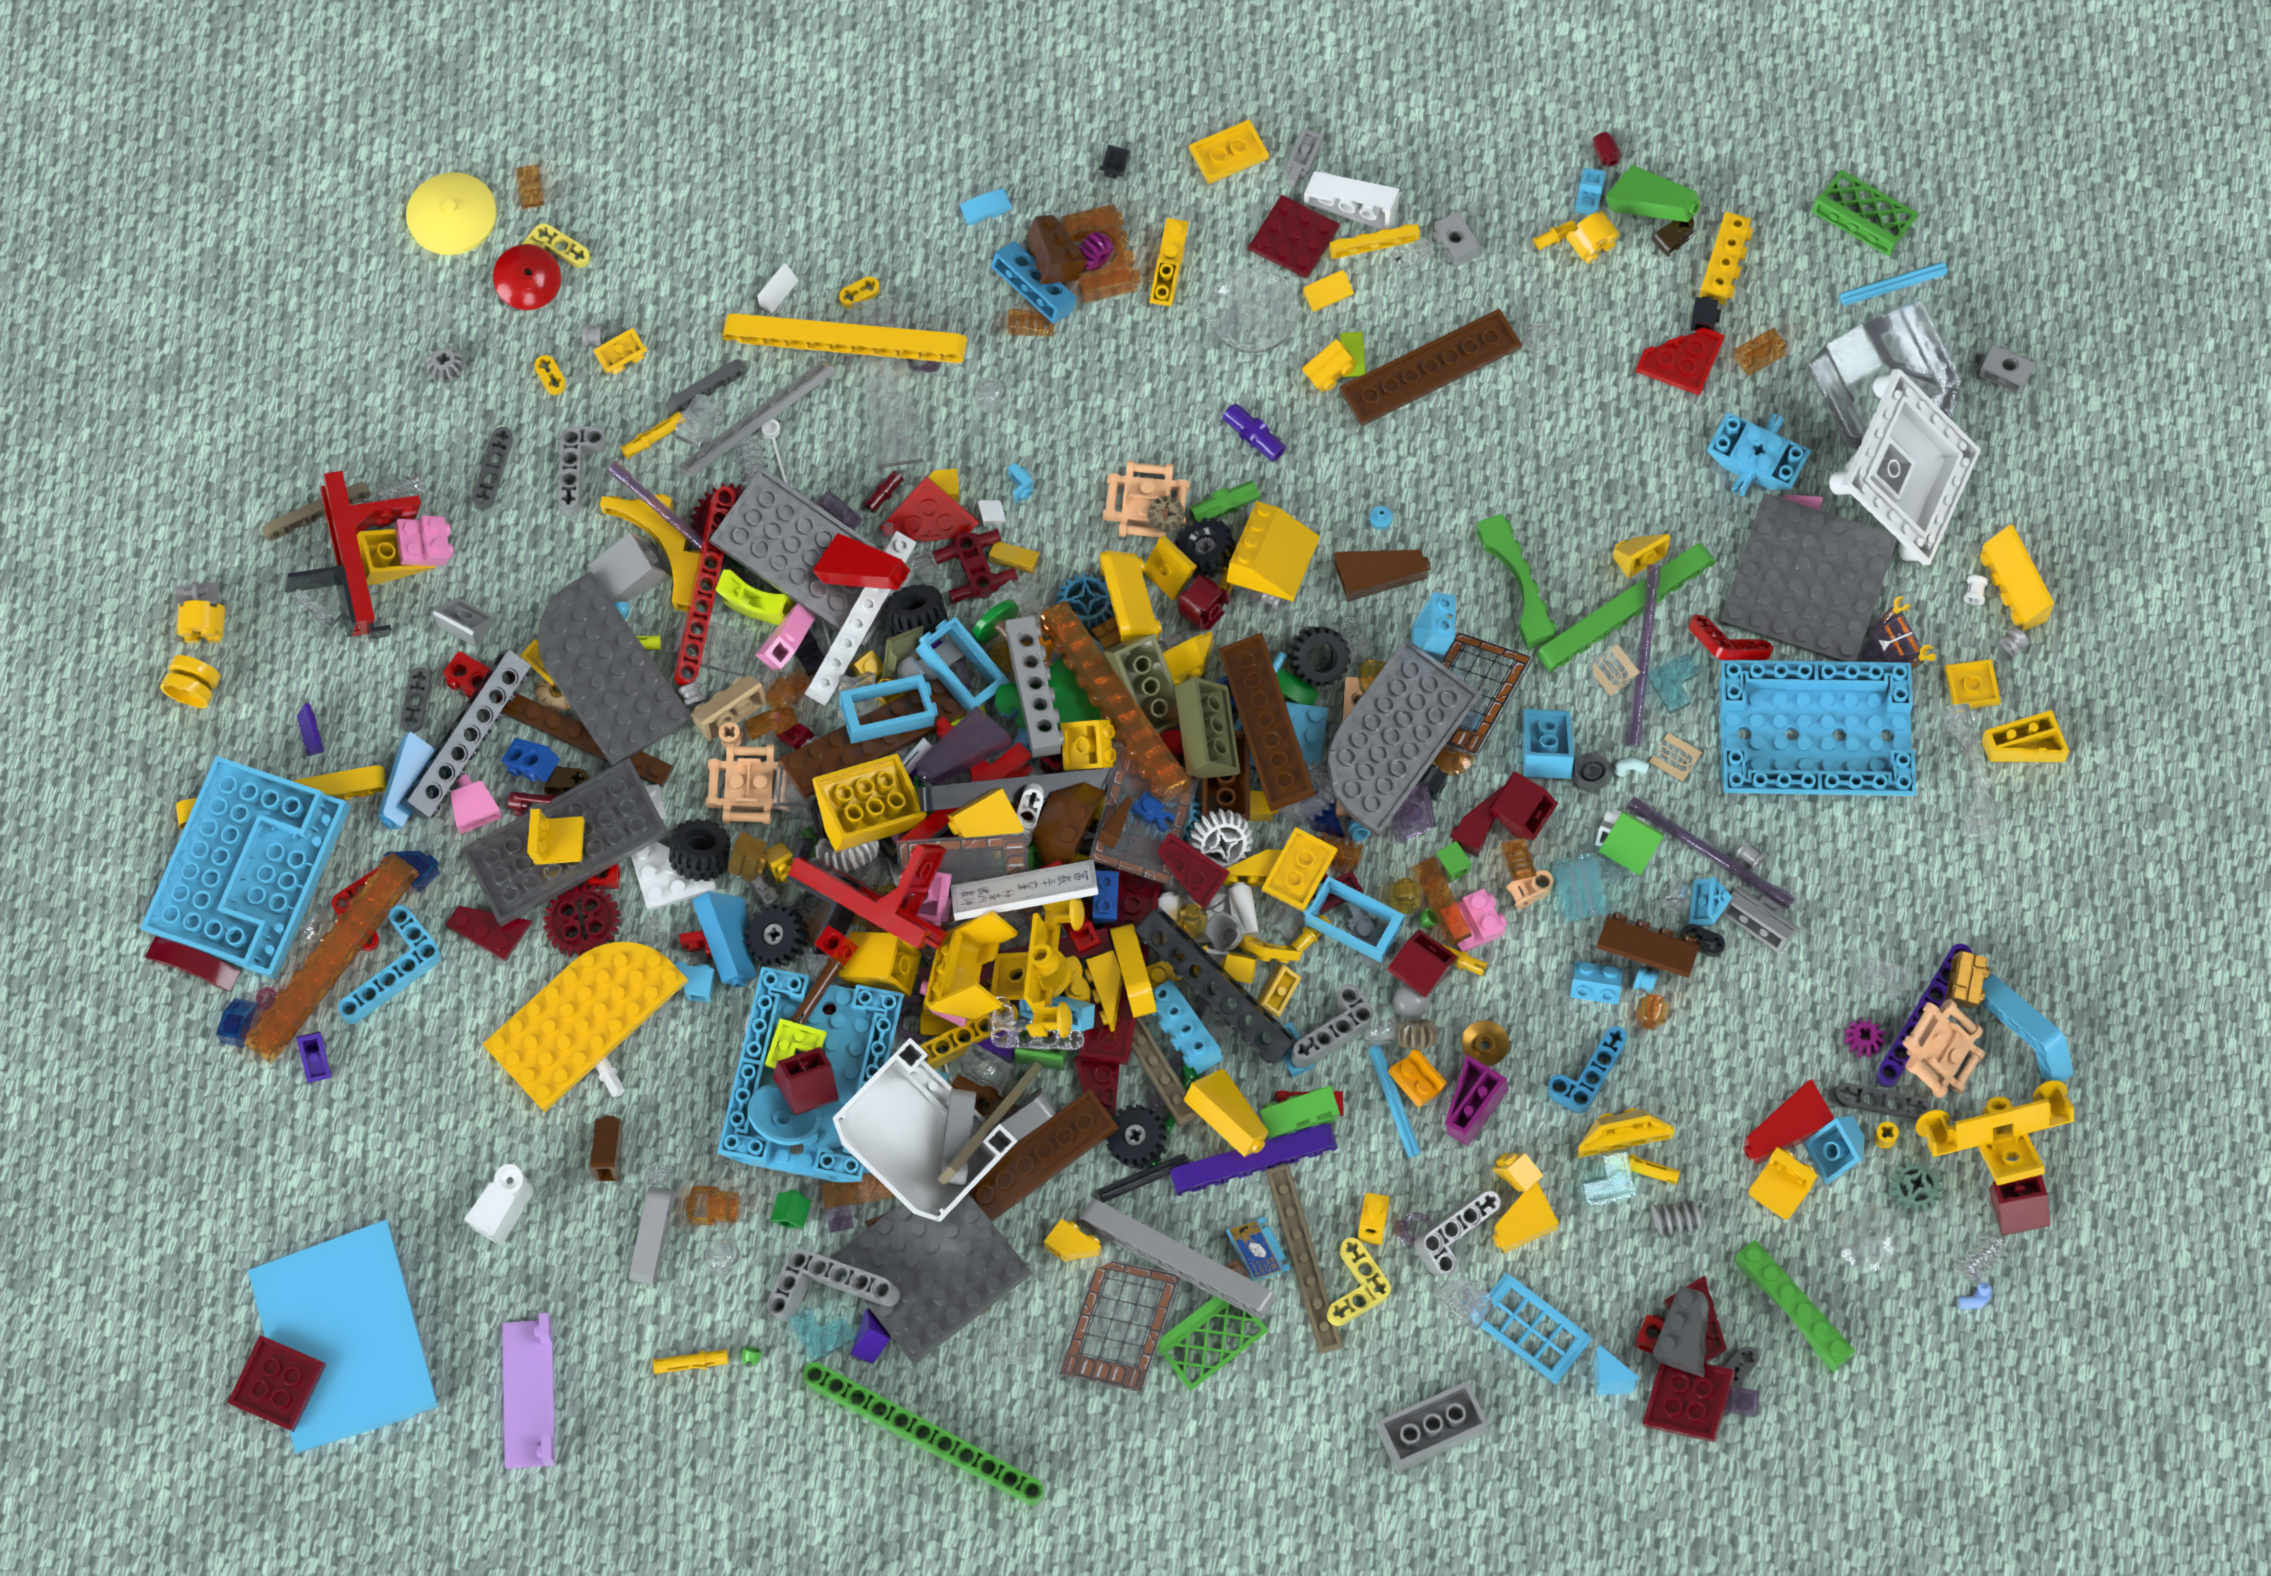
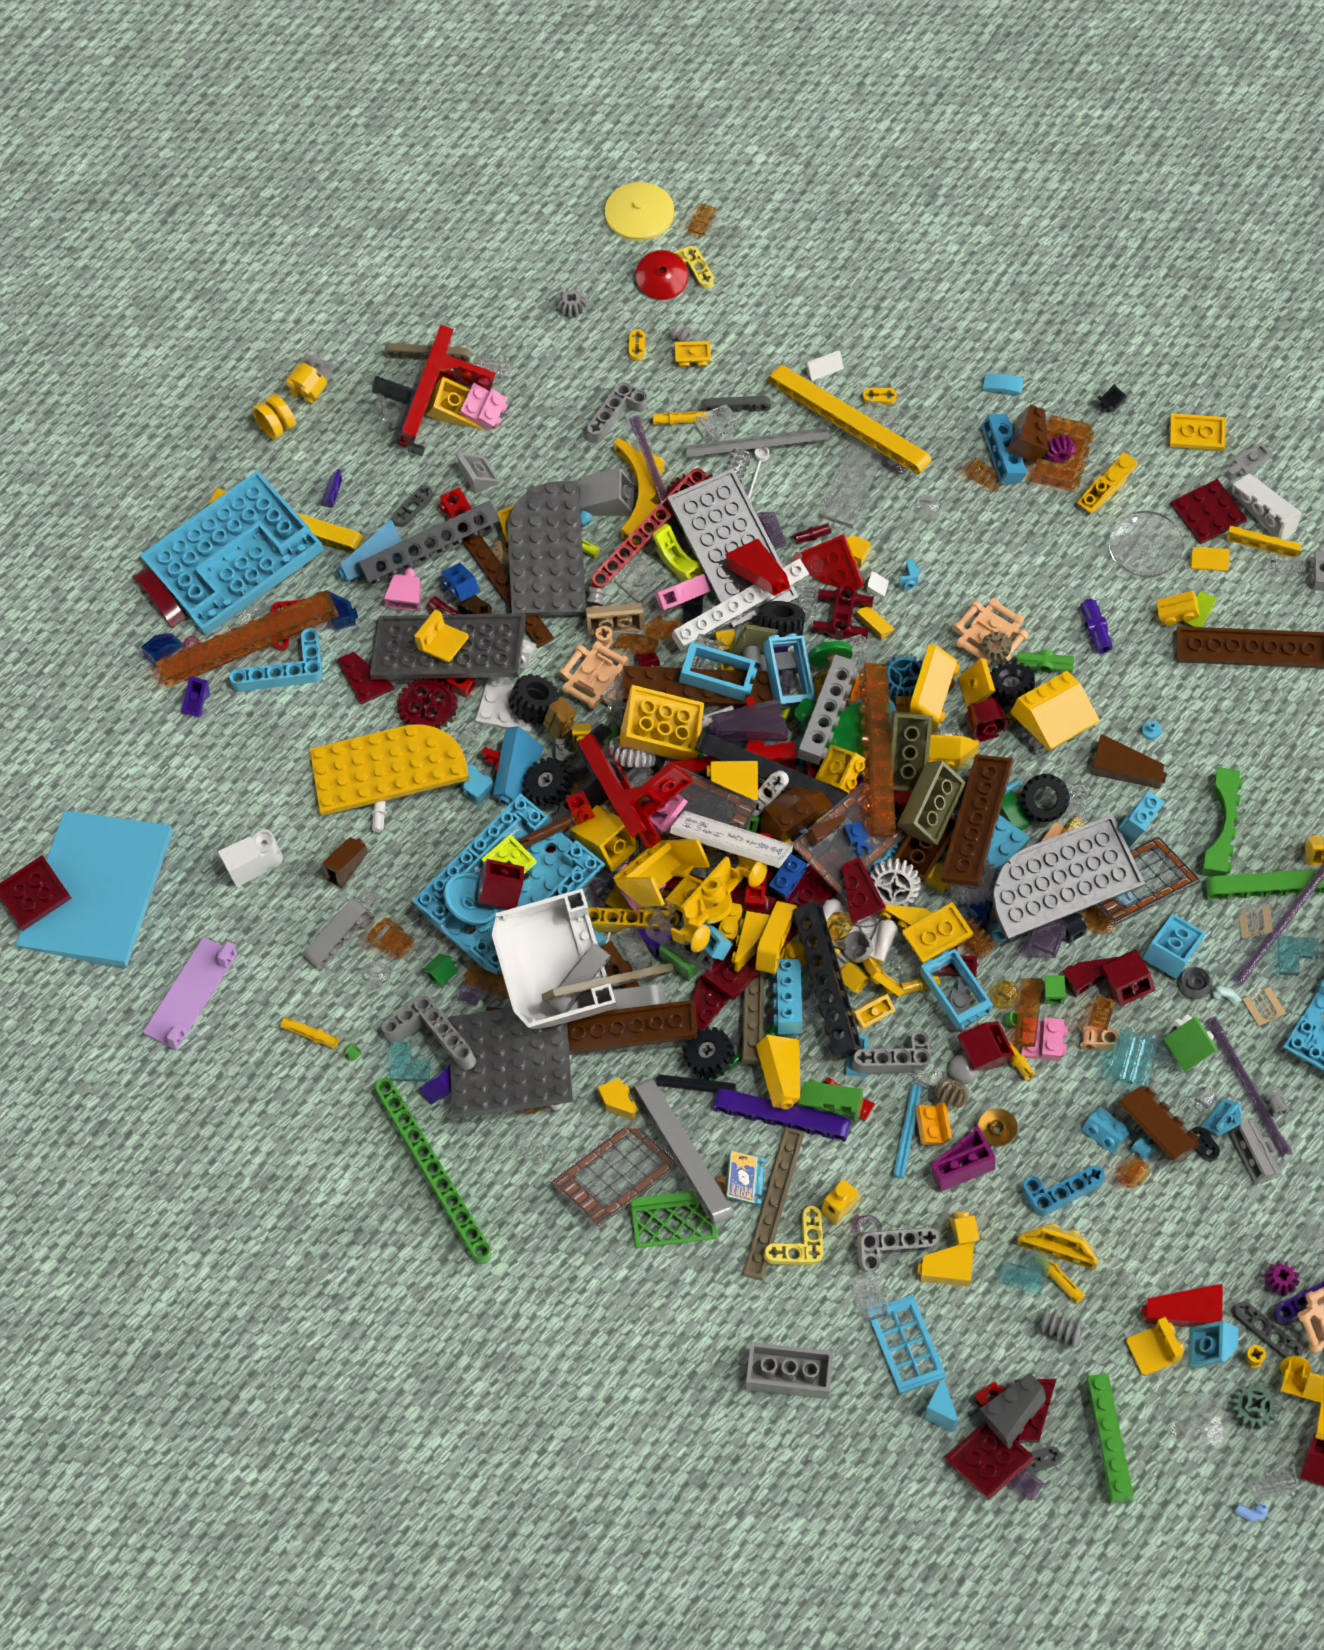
camera: 30 degrees right, 5 degrees down
dark grey beam [472,427,514,510] -> none

